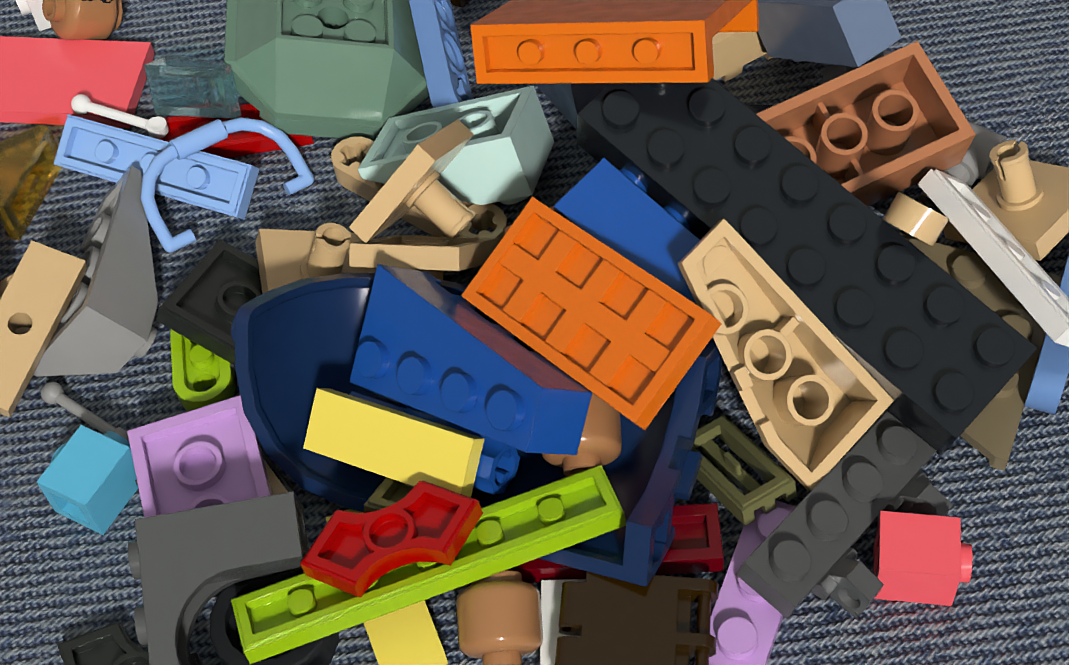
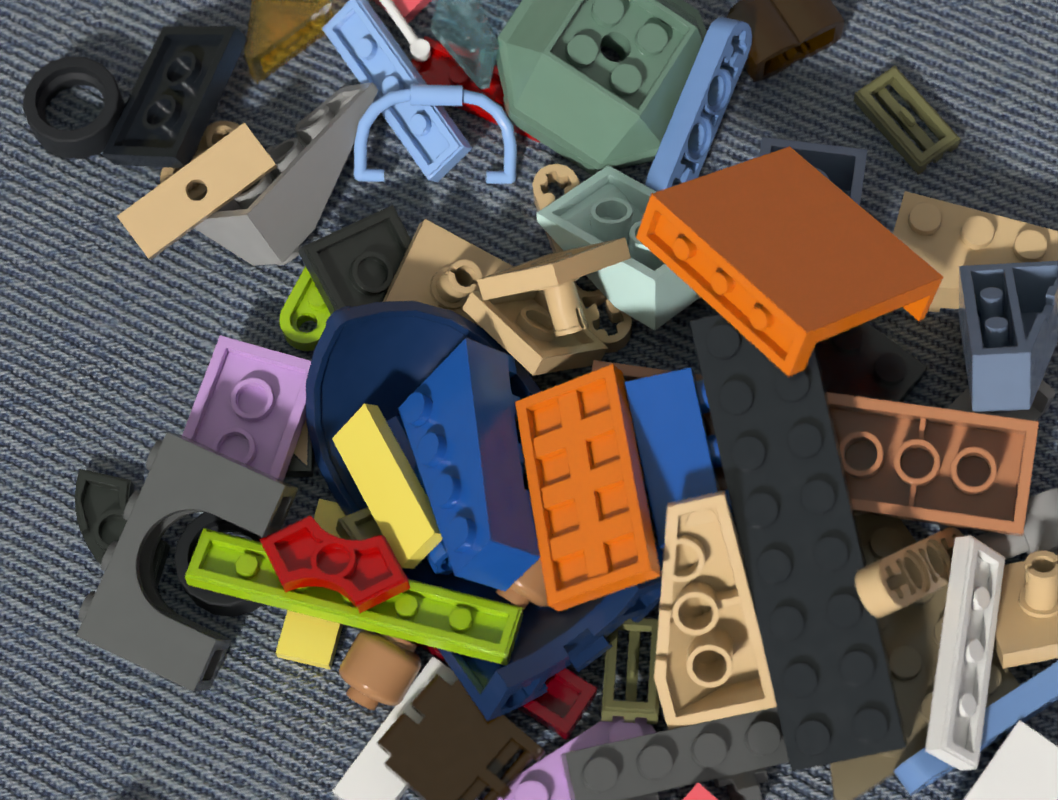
camera: 35 degrees right, 15 degrees up
medium azure brick [36,425,138,535] -> none
light grey hinge [41,382,129,441] -> none

